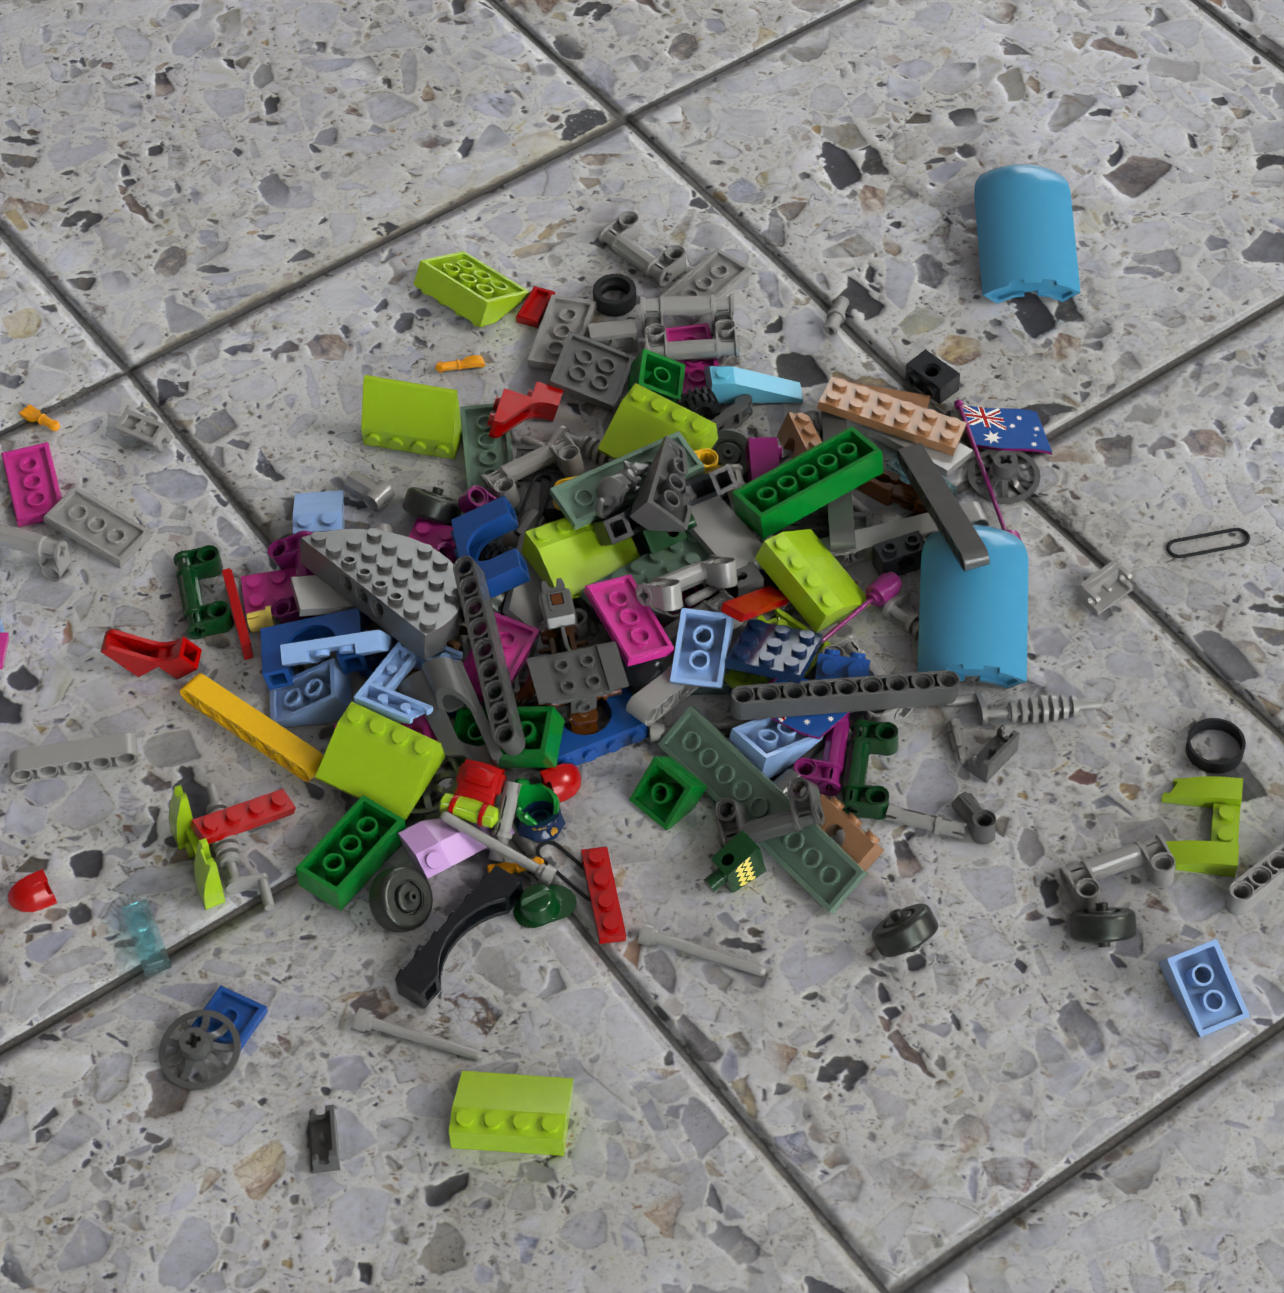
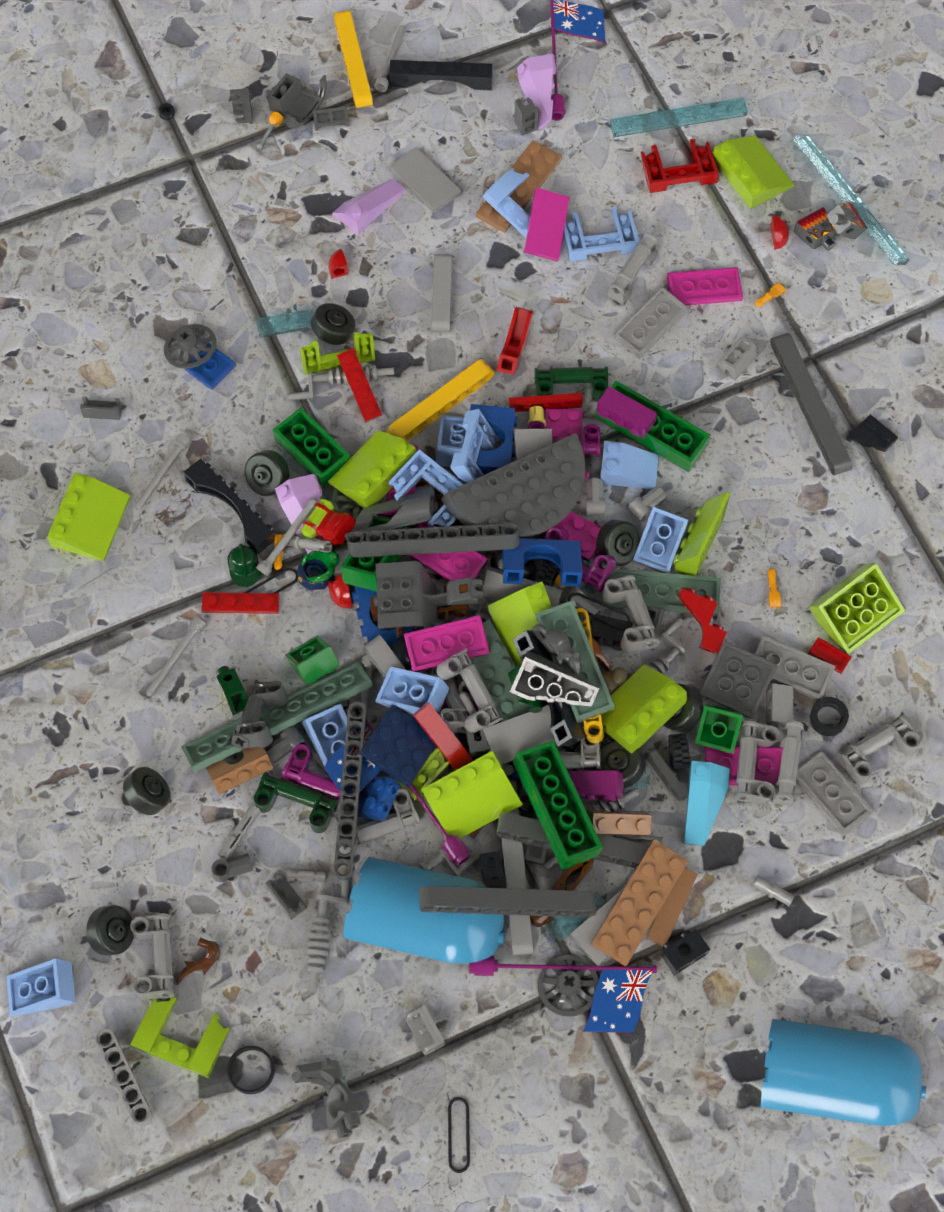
camera: 100 degrees right, 15 degrees up
none -> reddish brown piece [177,937,220,985]
none -> dark grey hips [291,1057,363,1138]
none -> pearl dark grey wheel [311,303,356,345]
none -> green brick [595,381,711,472]
none -> magenta brick [596,387,657,438]
none -> light blue slope [633,507,691,573]
none -> dark grey beam [770,333,852,476]
none -> black wing [846,414,898,452]

